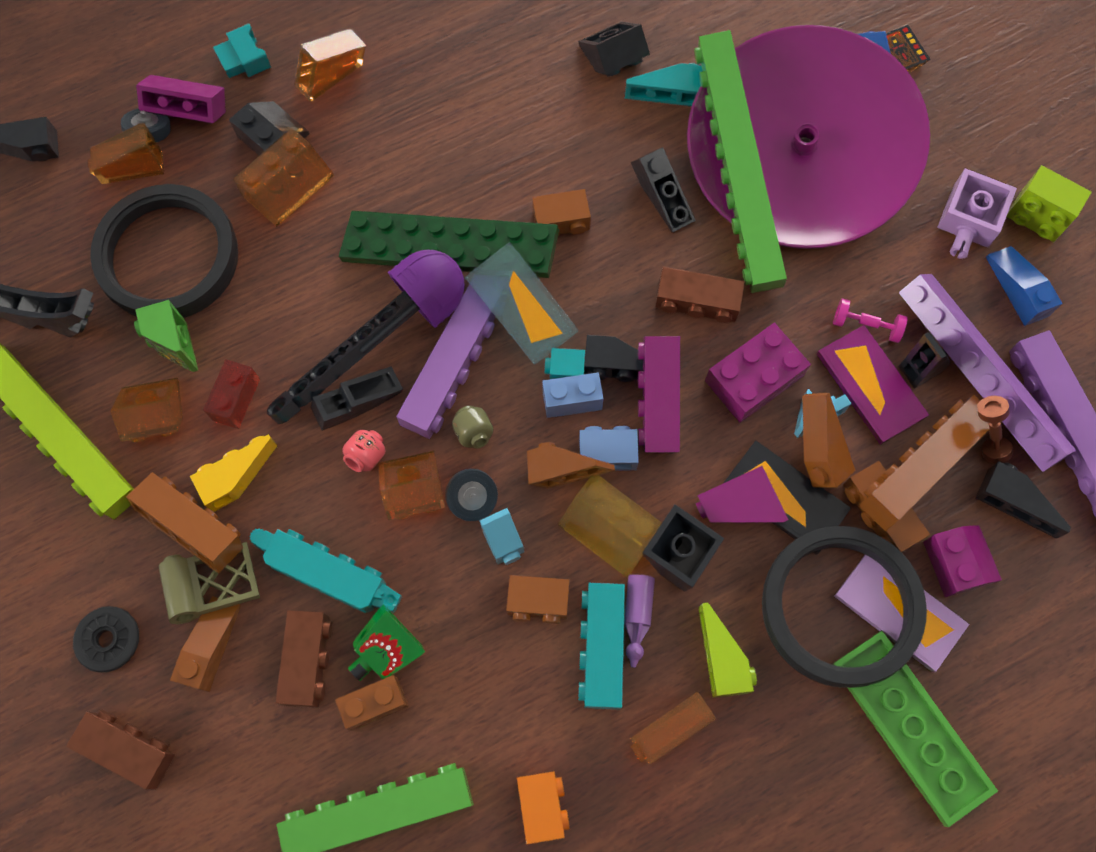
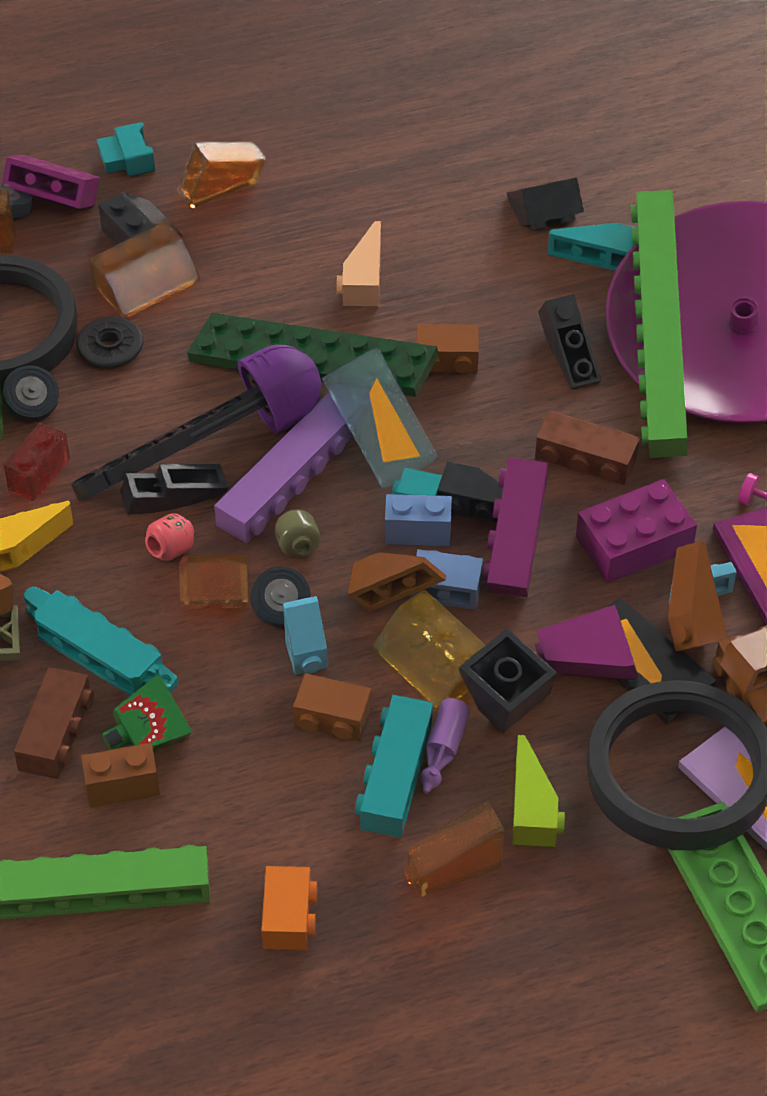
camera: 10 degrees right, 20 degrees down
none -> black wheel [2,365,59,422]
none -> black wheel [76,316,143,368]
none -> light nougat slope [337,221,381,307]

